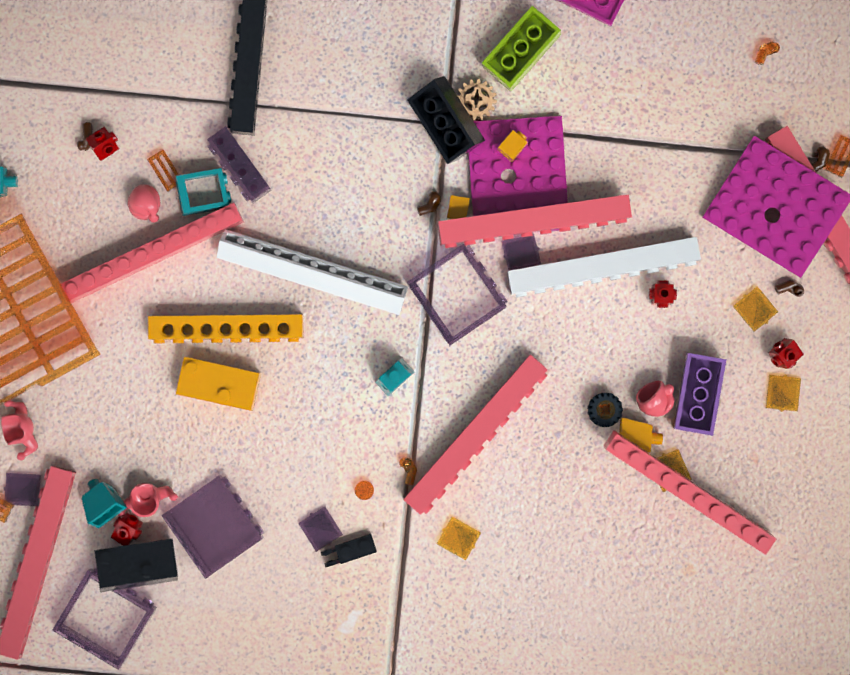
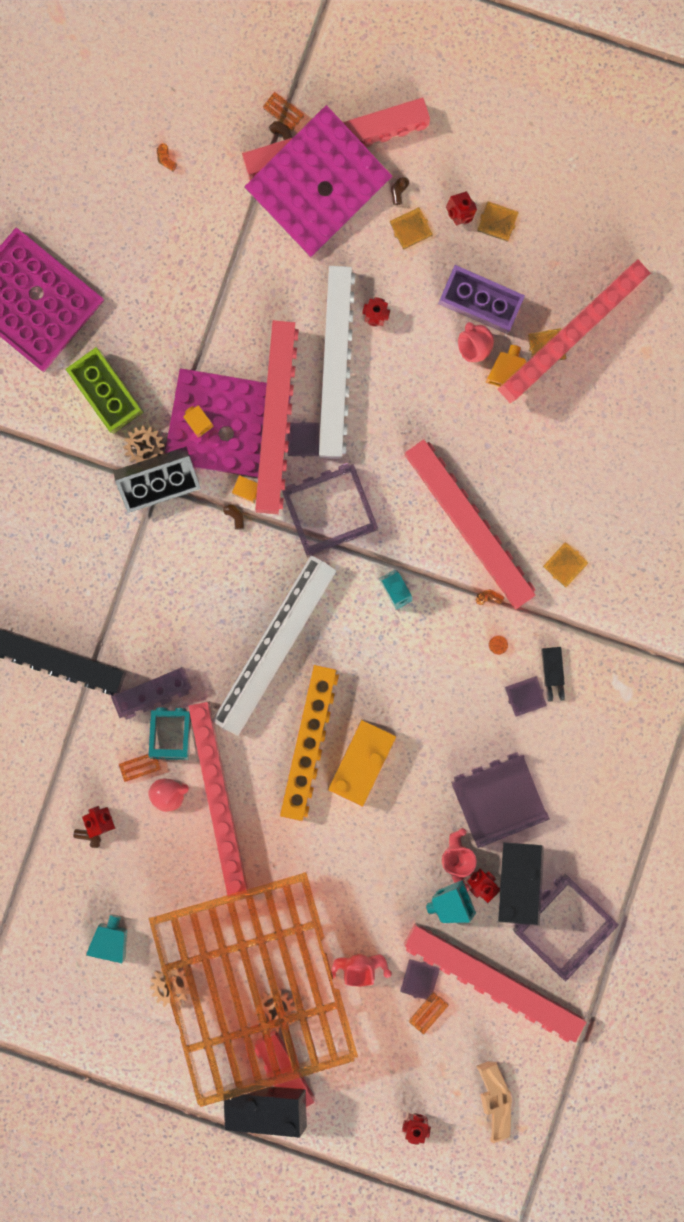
camera: 75 degrees left, 0 degrees up
black wheel [587,393,623,427] -> none

